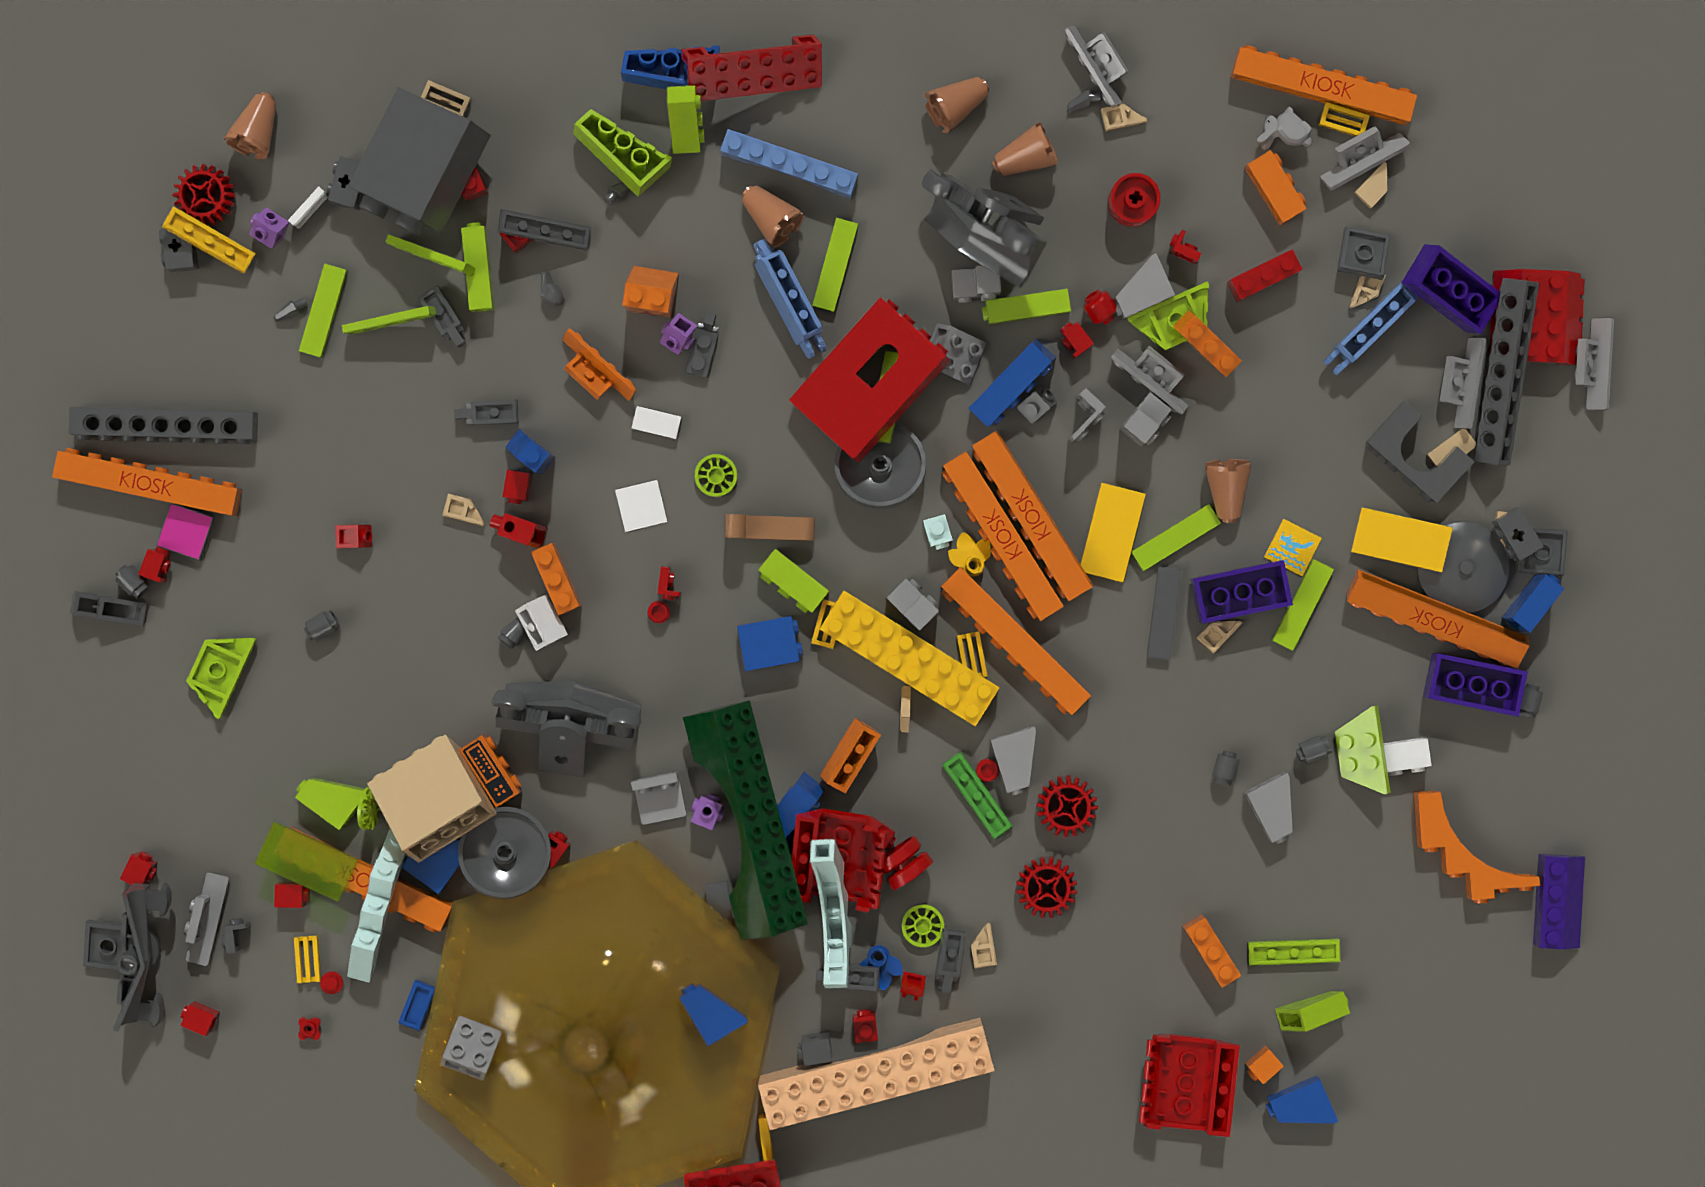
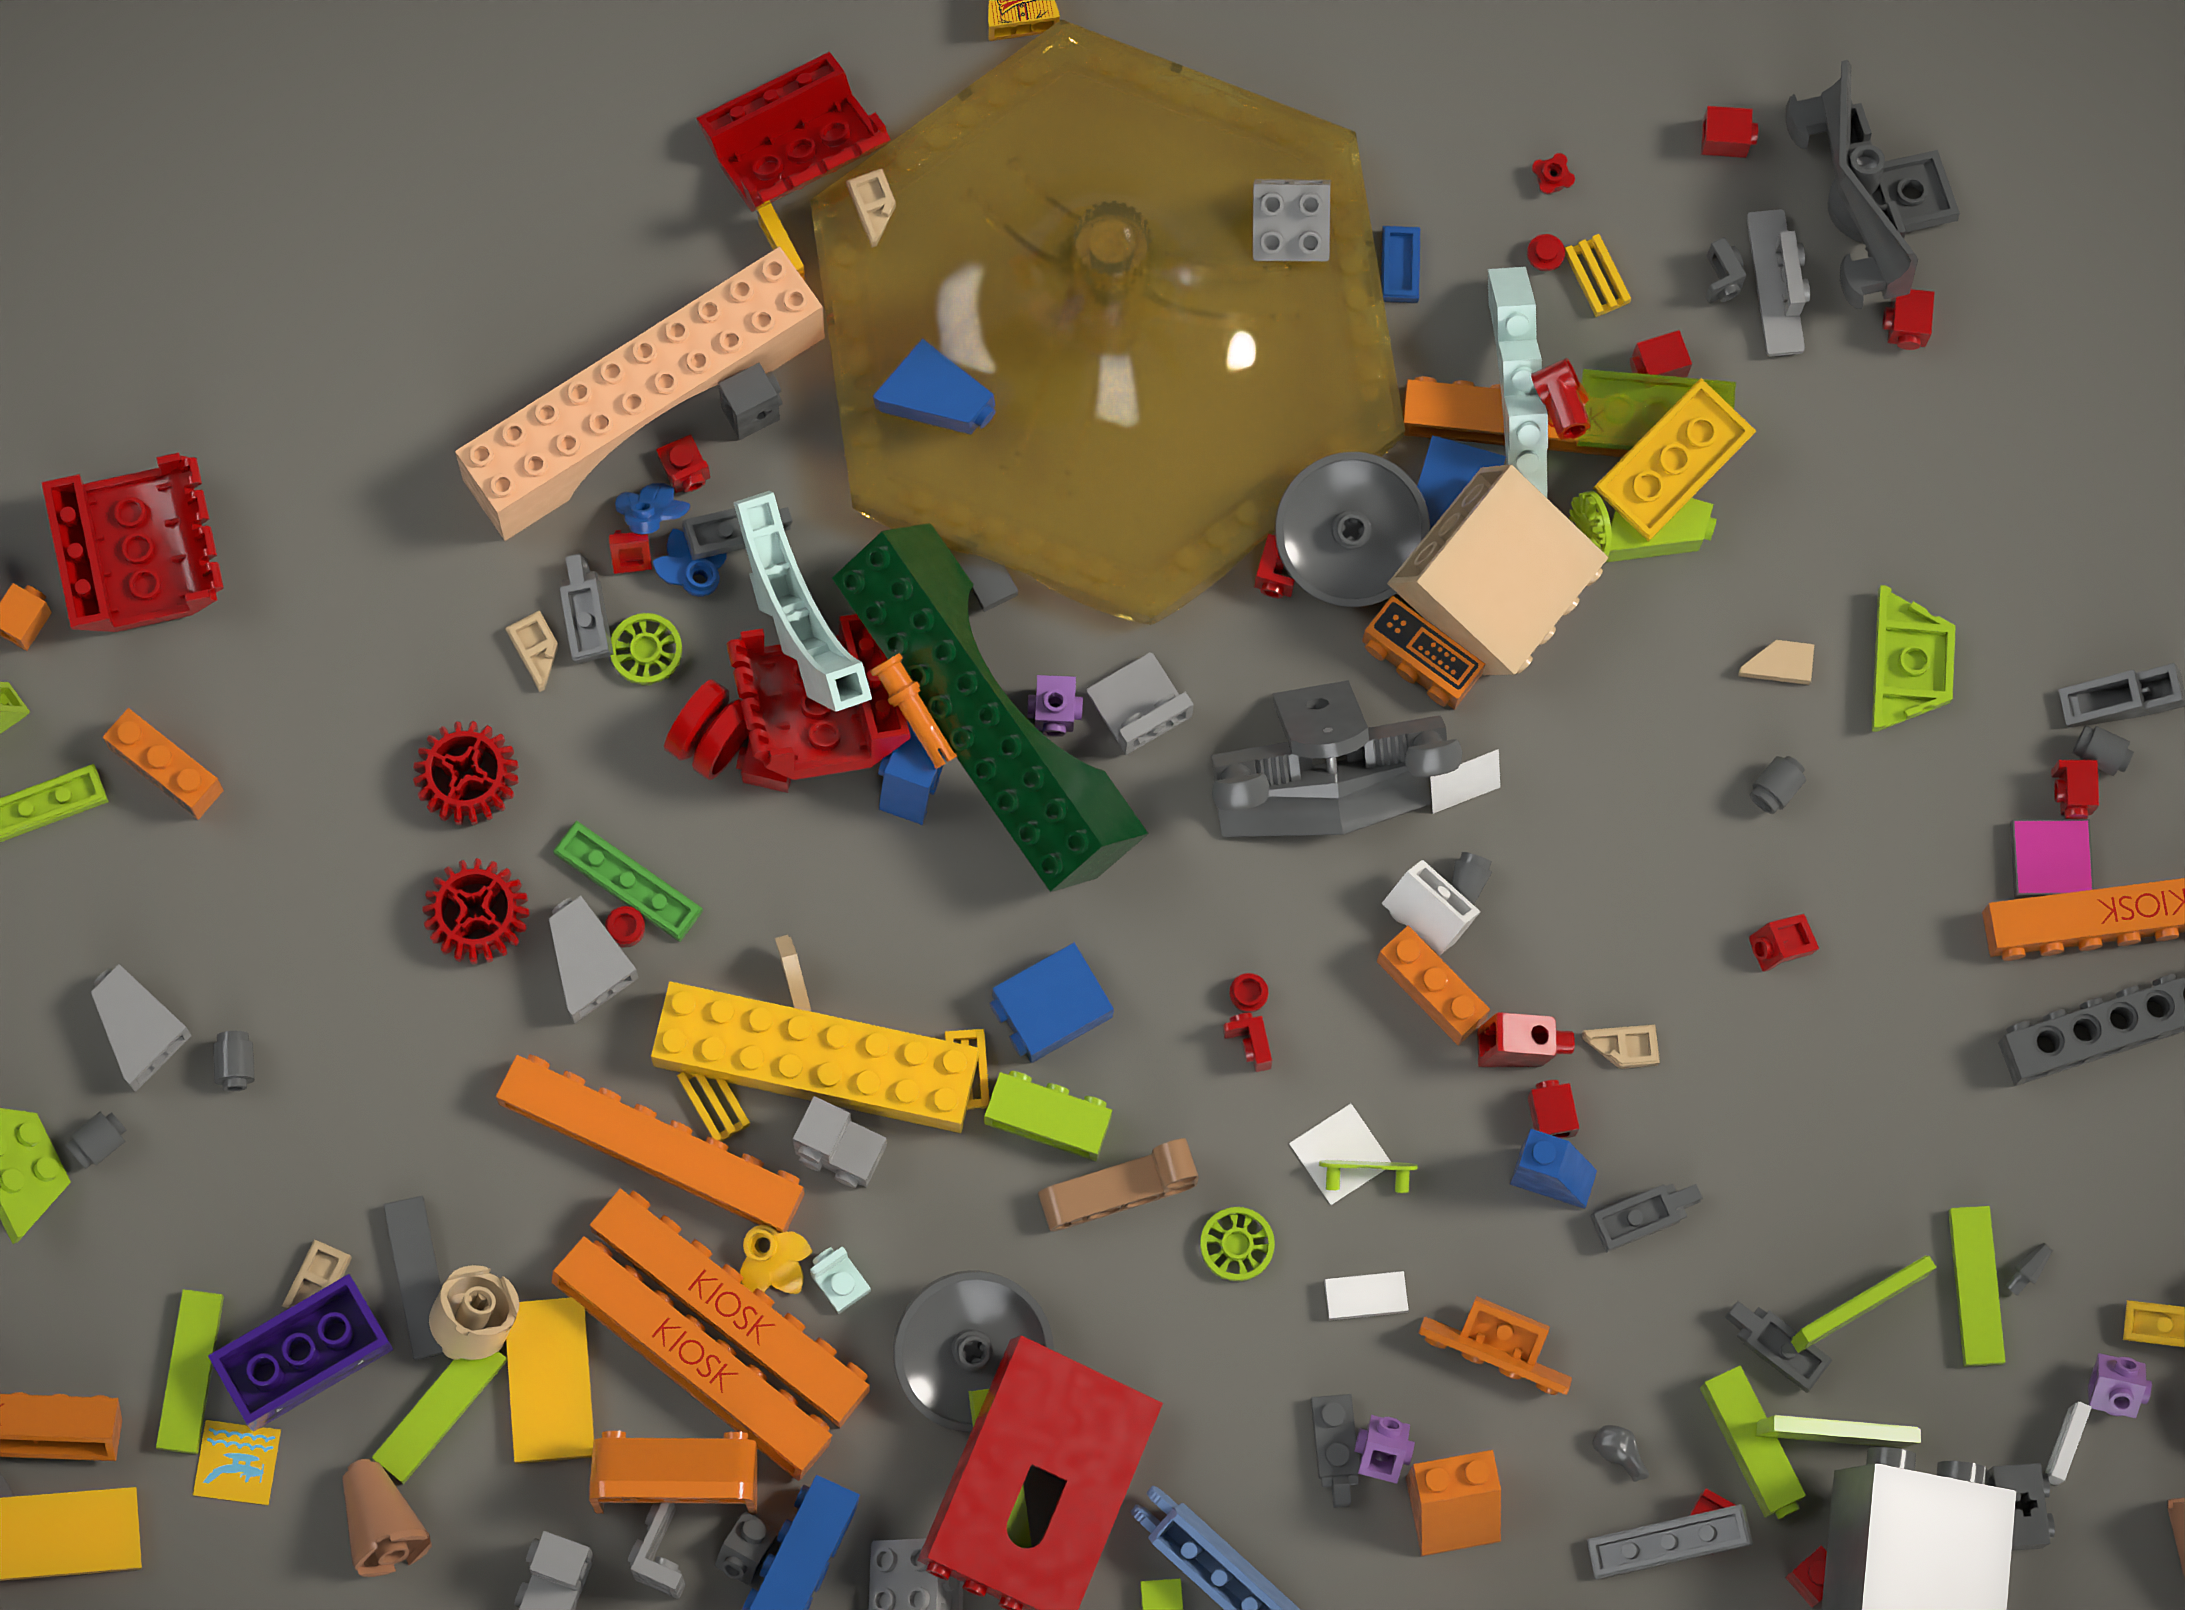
camera: 155 degrees right, 15 degrees down
orange brick [820,718,881,794] -> none
none -> tan brick [429,1265,519,1360]
none -> orange windscreen [589,1431,758,1515]
none -> blue plate [615,483,690,534]
none -> tan tile [846,169,896,248]
none -> orange pin [870,653,957,769]
none -> lime piece [1319,1160,1418,1193]
none -> white sticker [1430,749,1500,814]
none -> red piece [1531,358,1591,440]
none -> yellow tile [1593,378,1756,542]
none -> tan tile [1738,640,1814,685]

